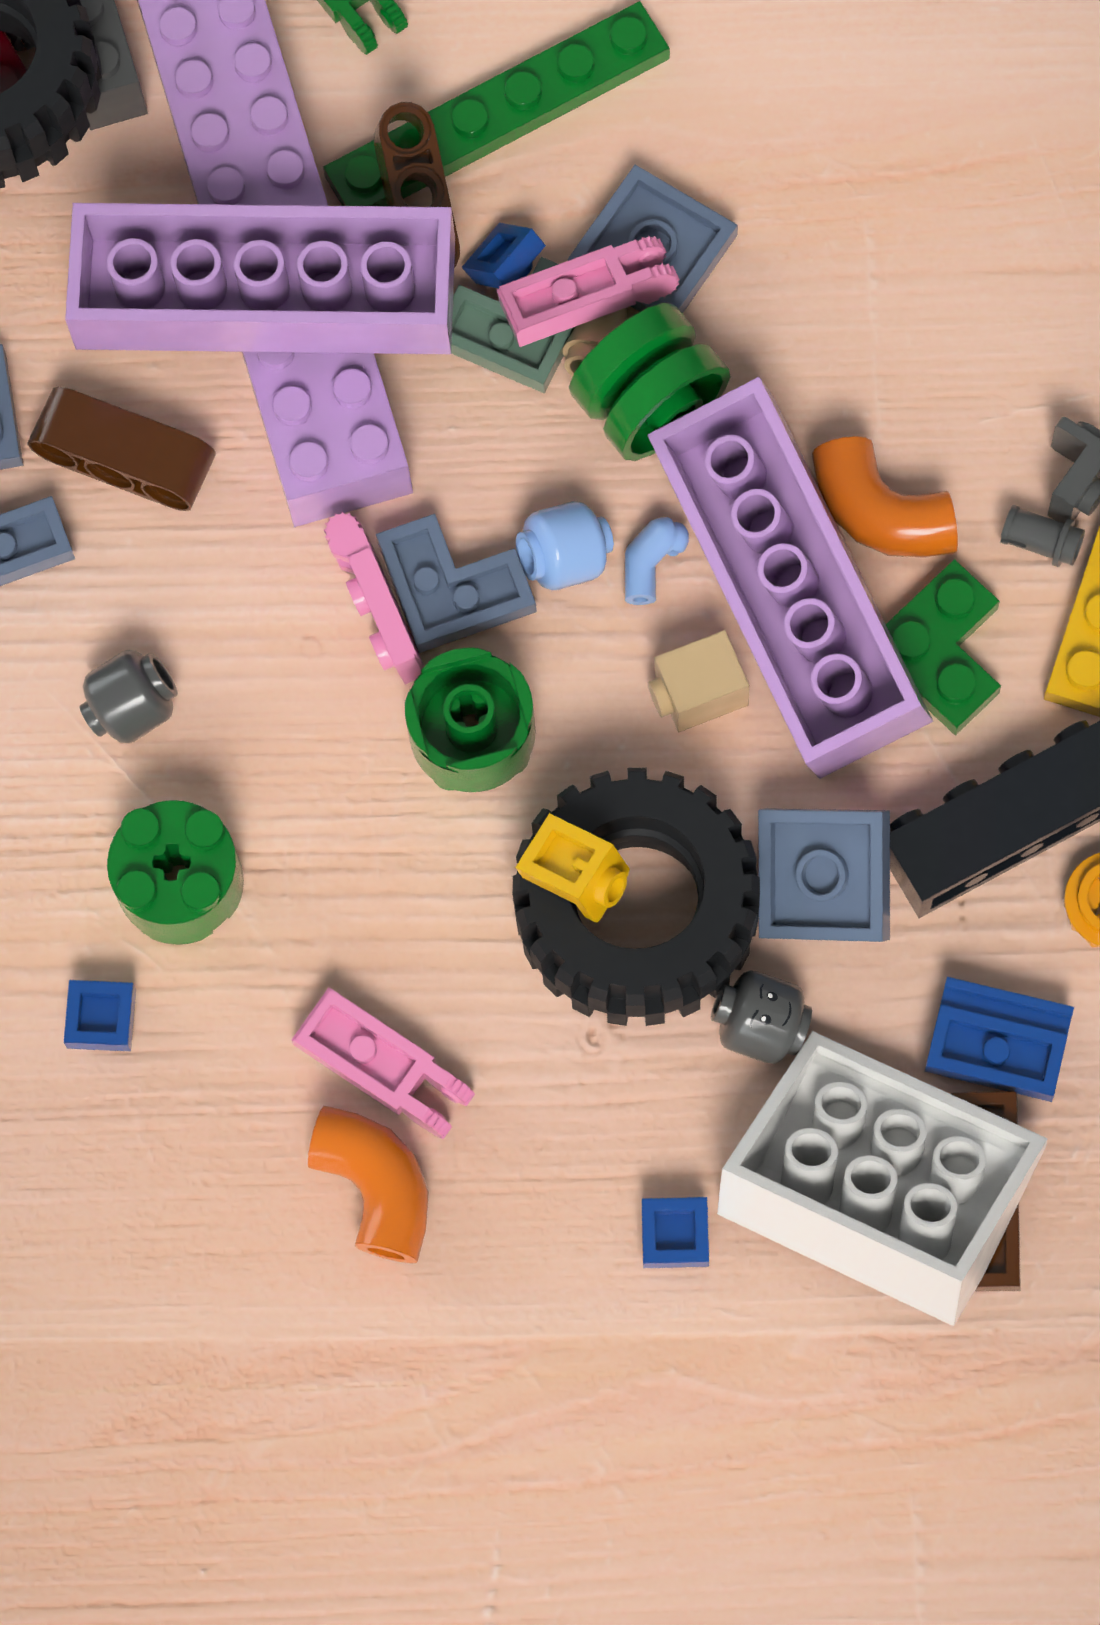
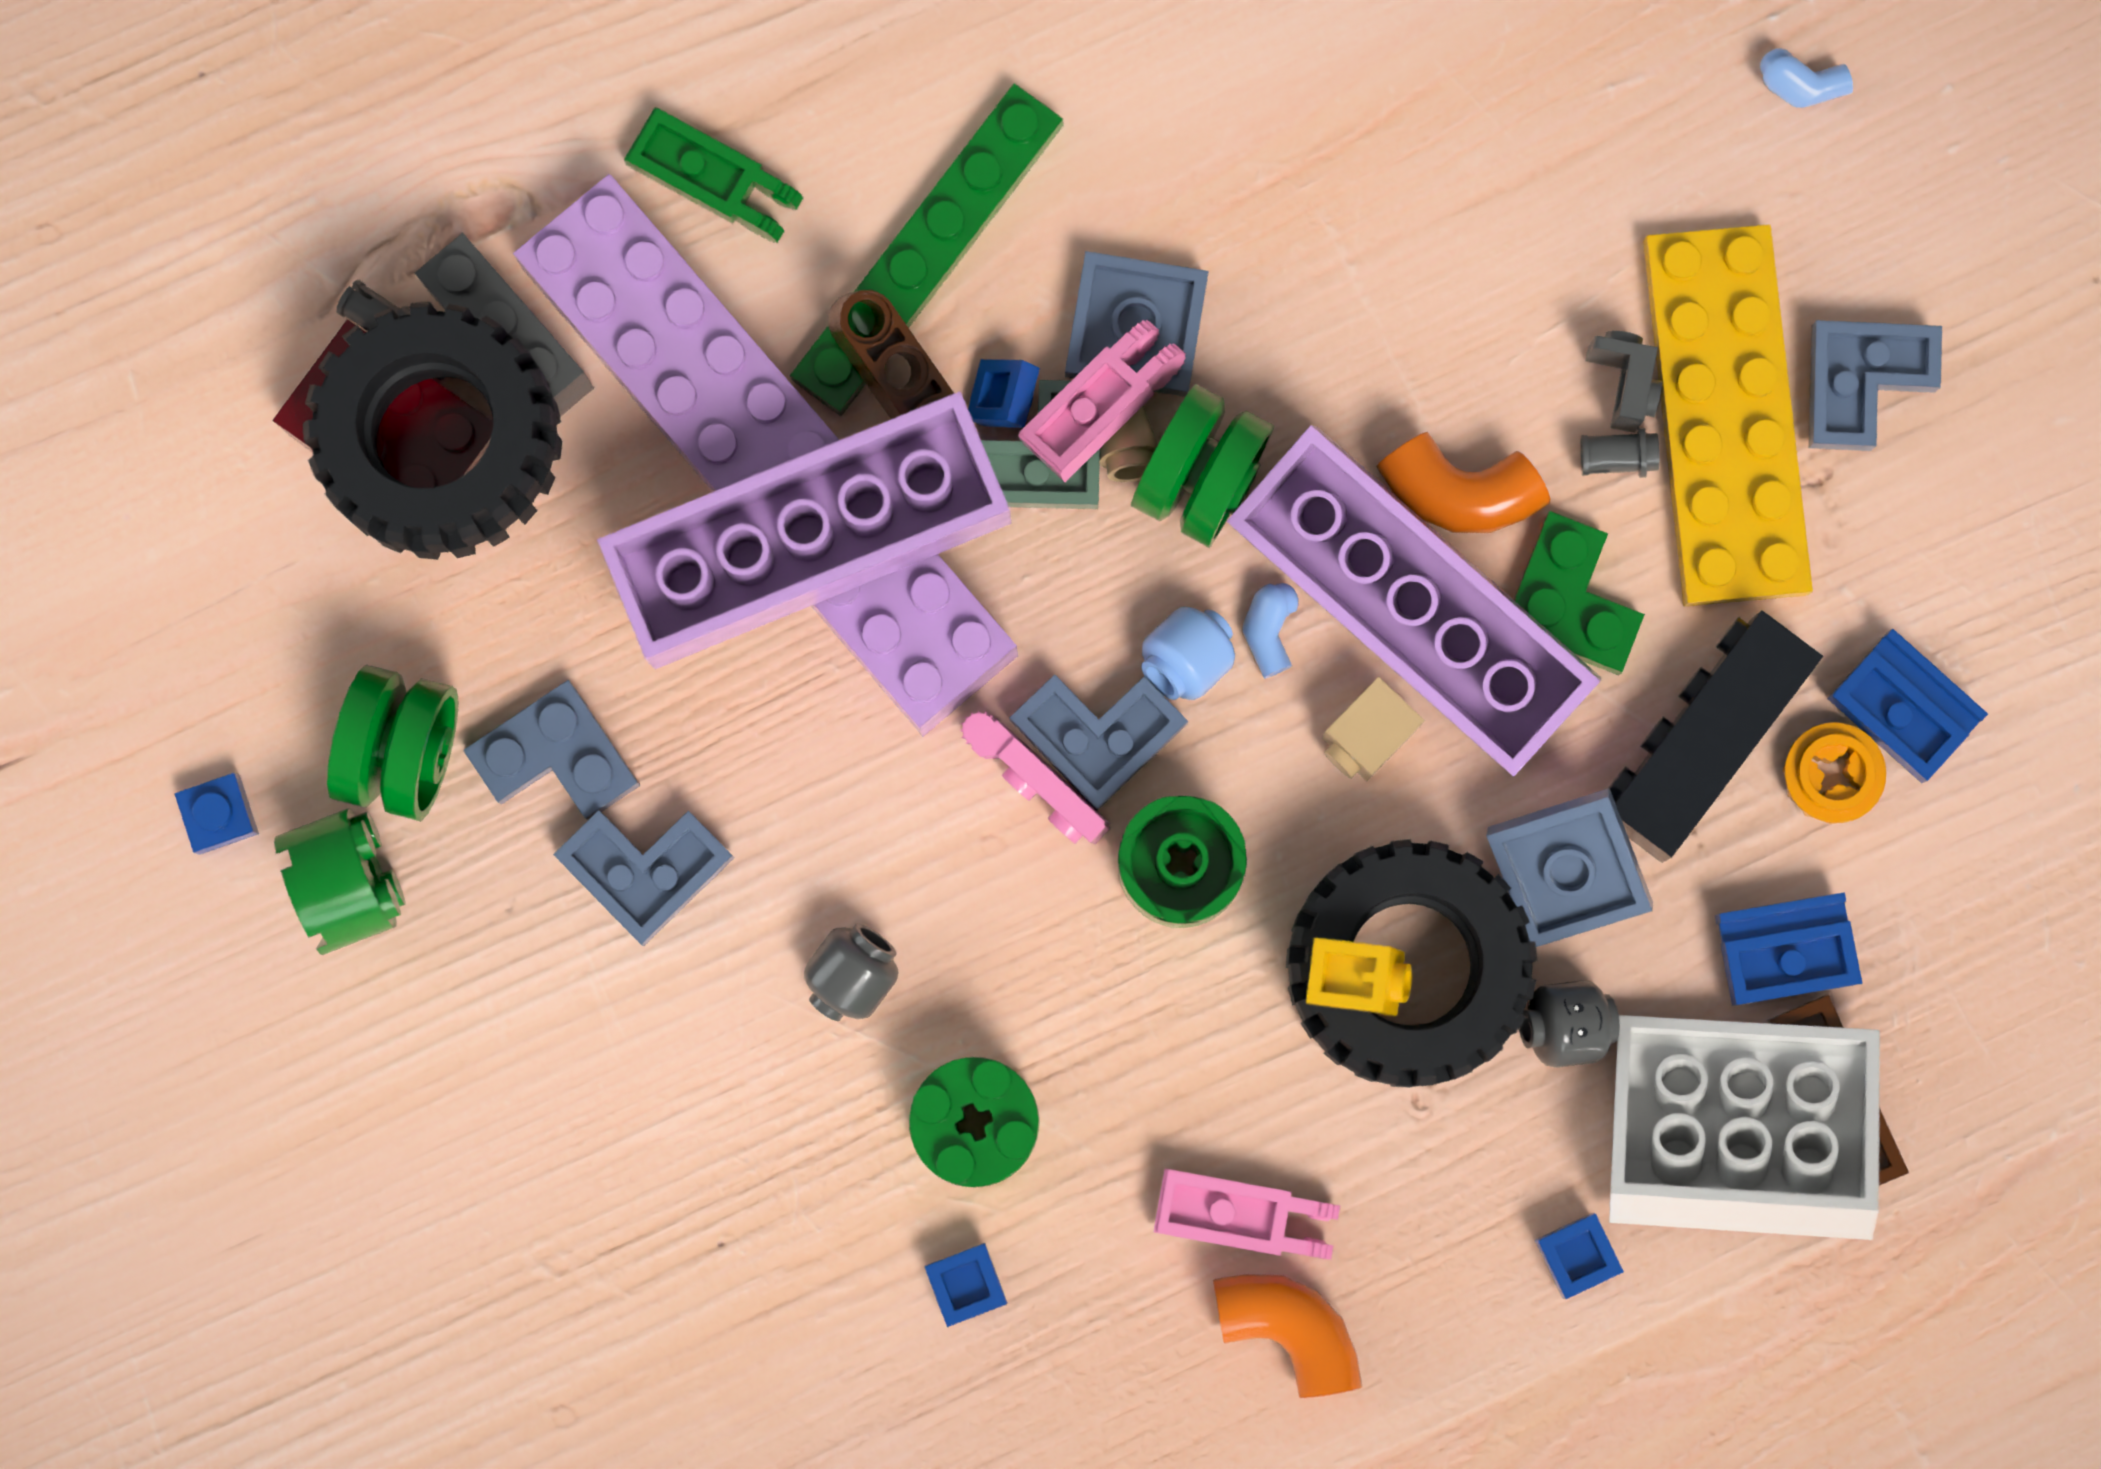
camera: 25 degrees left, 10 degrees up
reddish brown beam [27,387,216,511] -> none

